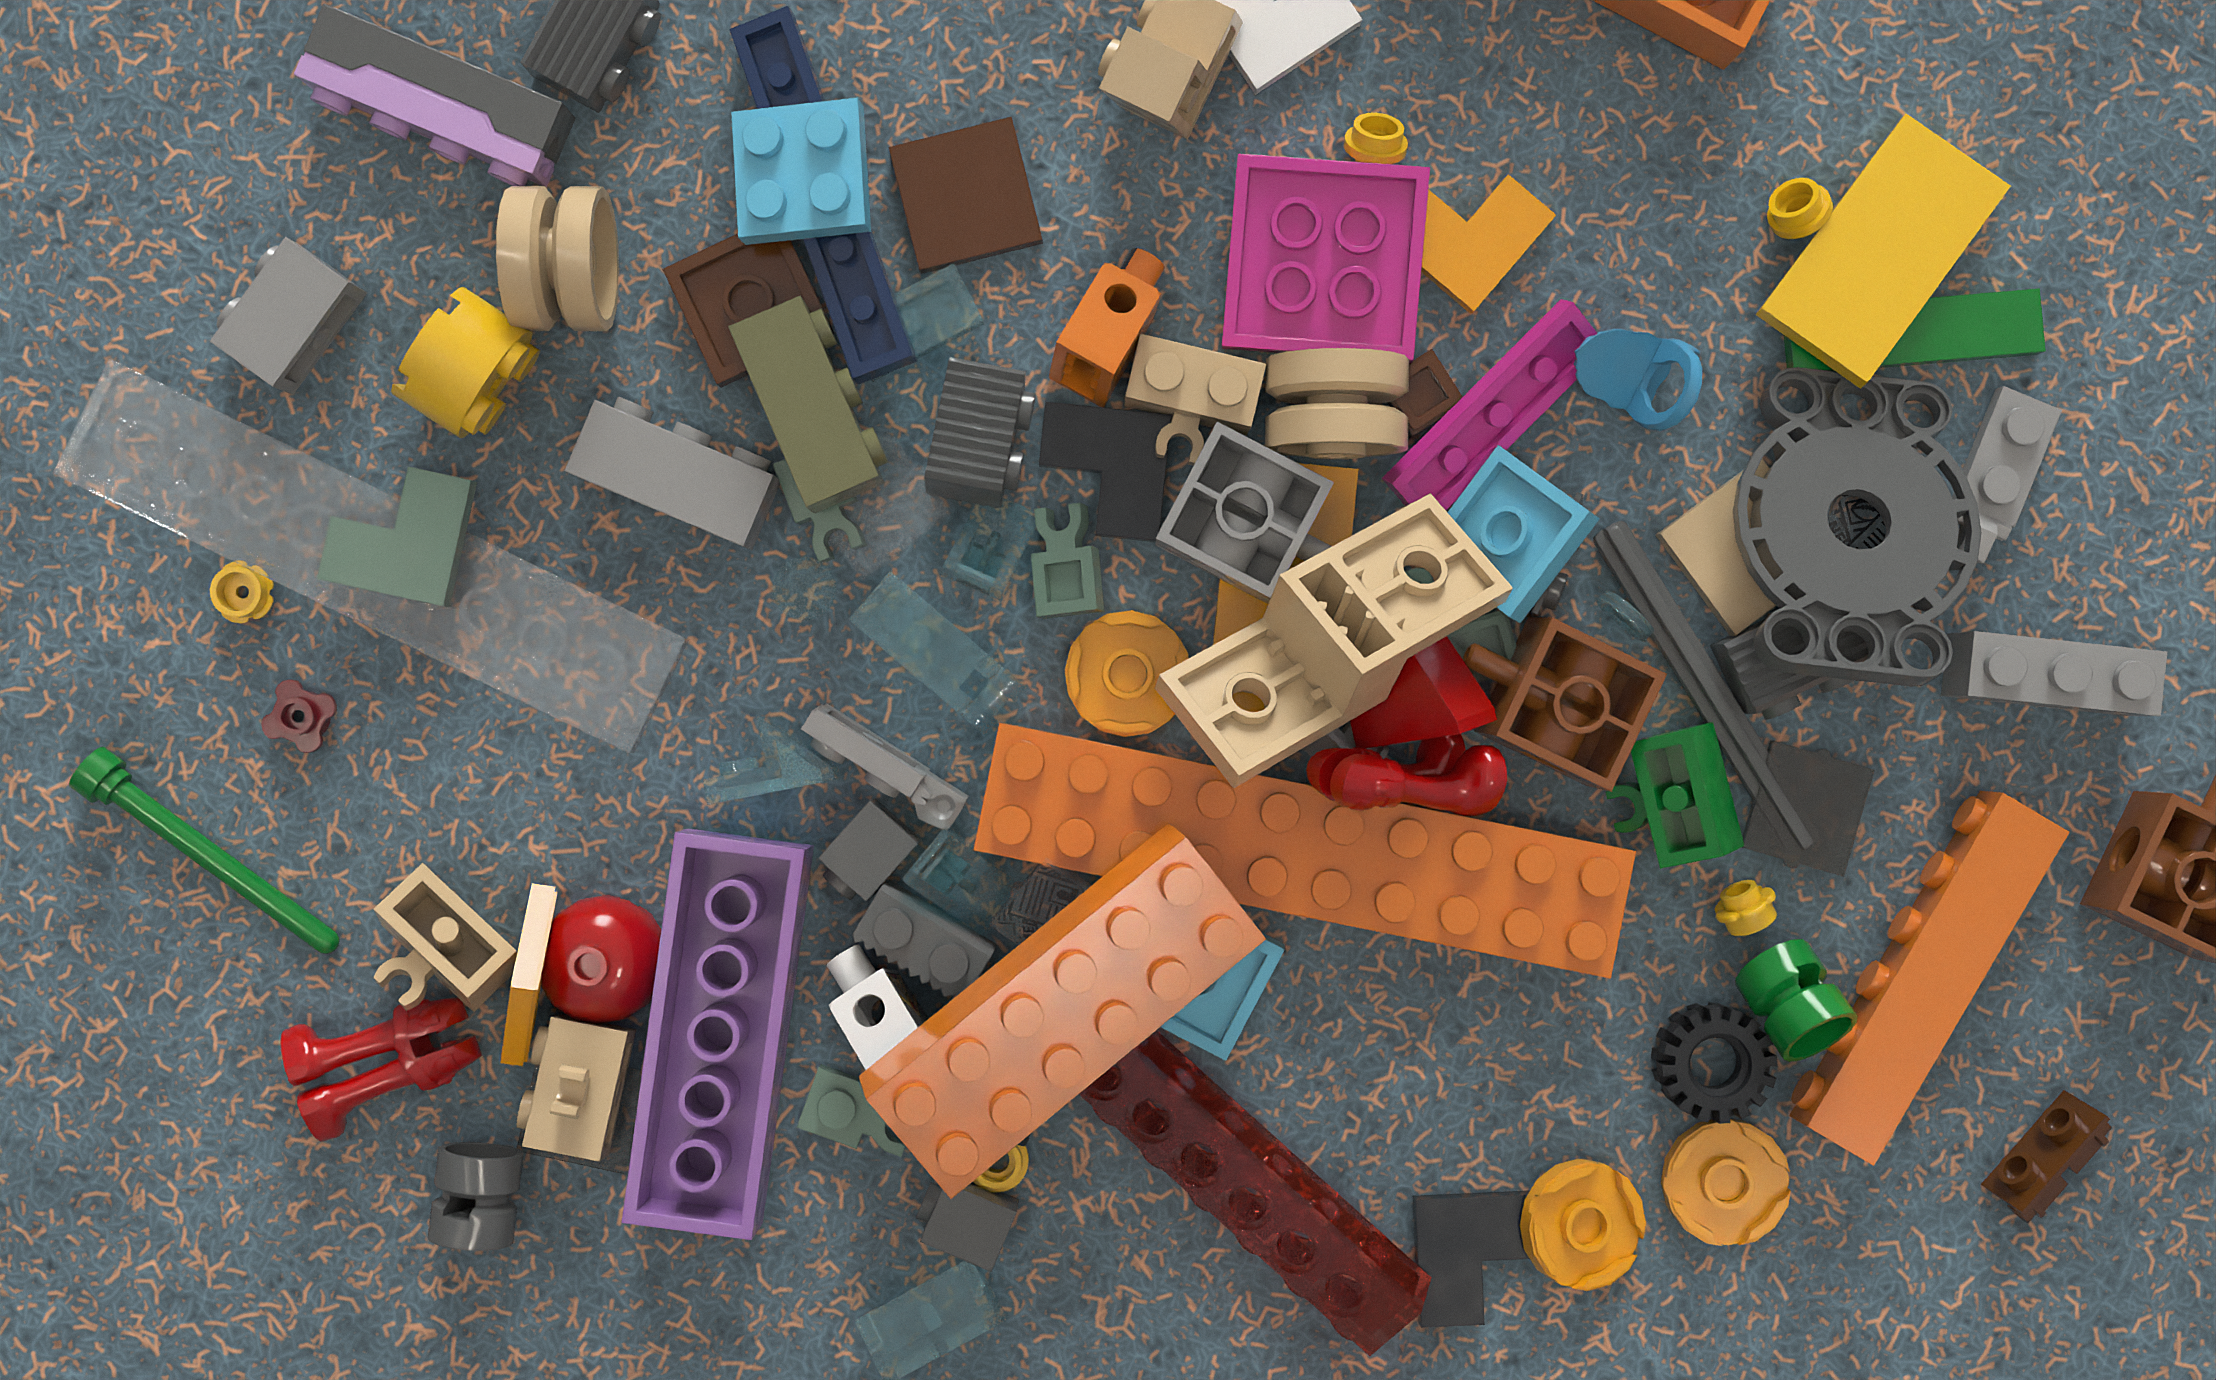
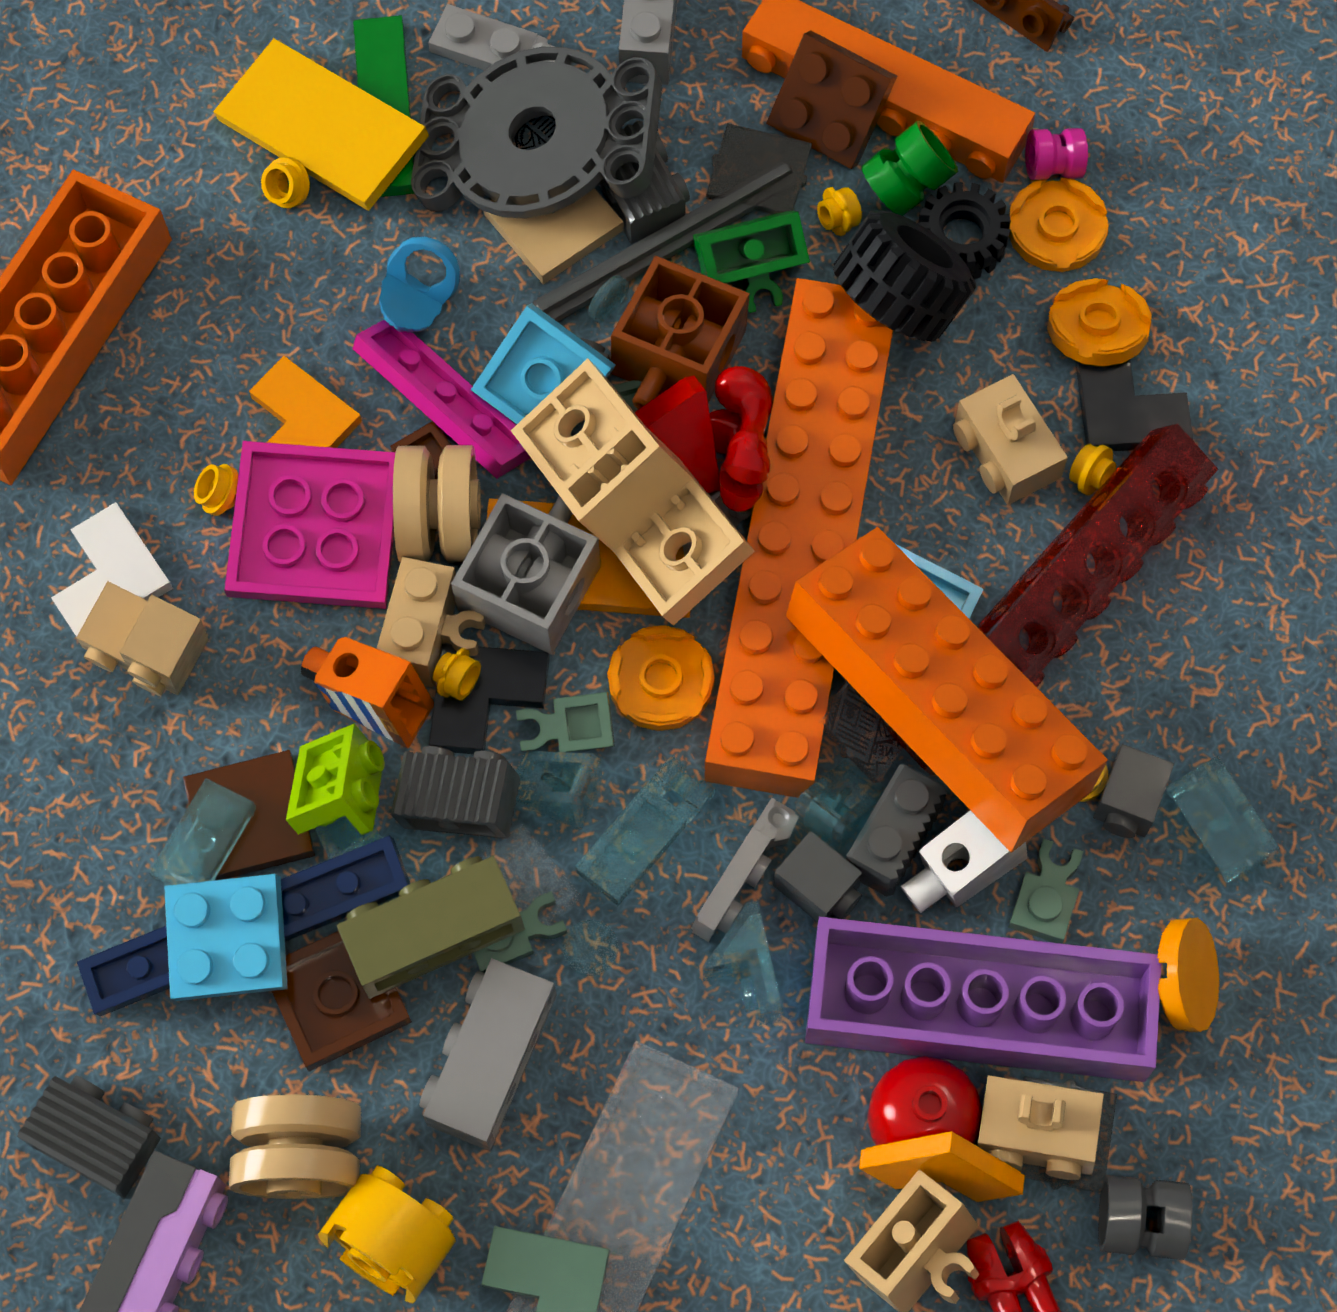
camera: 90 degrees left, 20 degrees down
none -> clear light blue plate [149,778,256,886]
none -> lime bracket [286,723,385,835]
none -> yellow plate [433,648,481,700]
none -> reddish brown plate [766,31,897,169]
none -> black tyre [833,210,976,342]
none -> tan brick [953,374,1068,505]
none -> dark pink wheel [1025,128,1088,180]
none -> yellow plate [1069,444,1116,495]
none -> light orange tile [1157,917,1220,1032]

